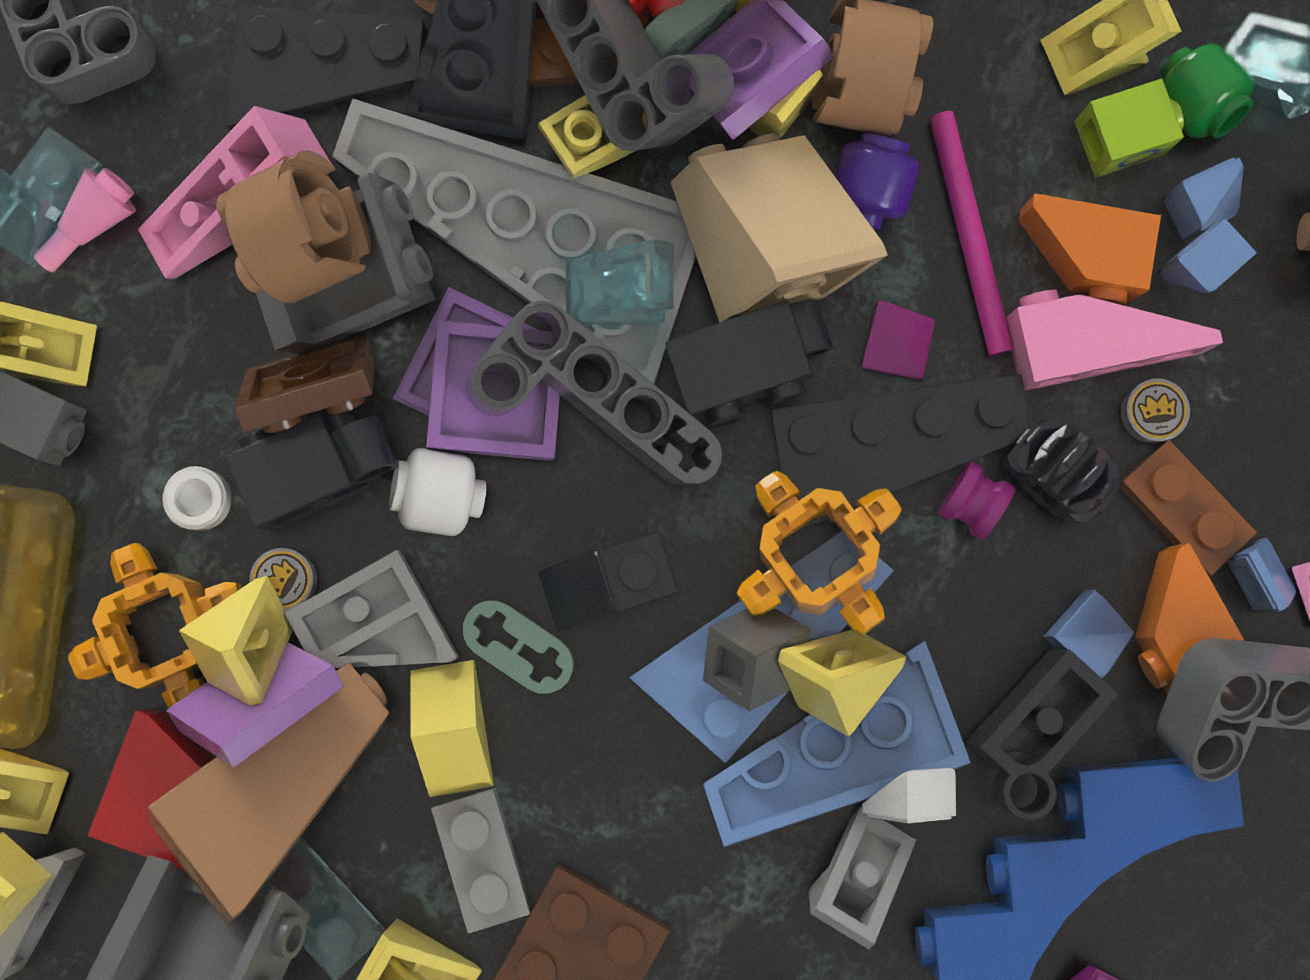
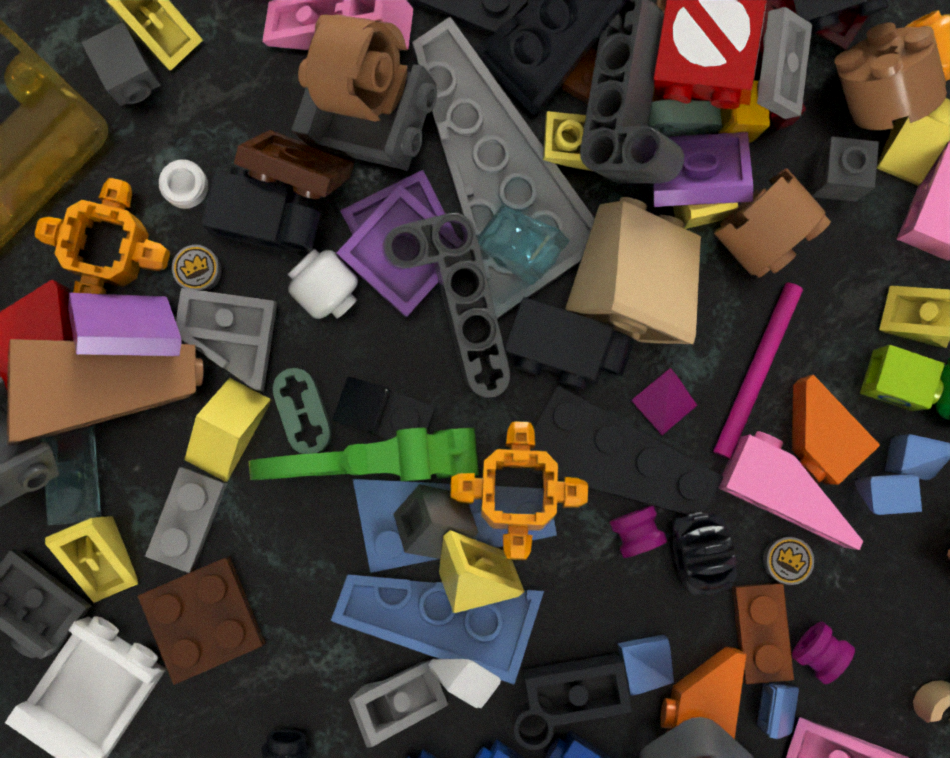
camera: 35 degrees right, 0 degrees up
light yellow slope [179,576,293,706] -> none
dark purple head [834,132,920,230] -> none
none -> bright green piece [249,428,479,482]
none -> magenta wheel [792,621,855,684]

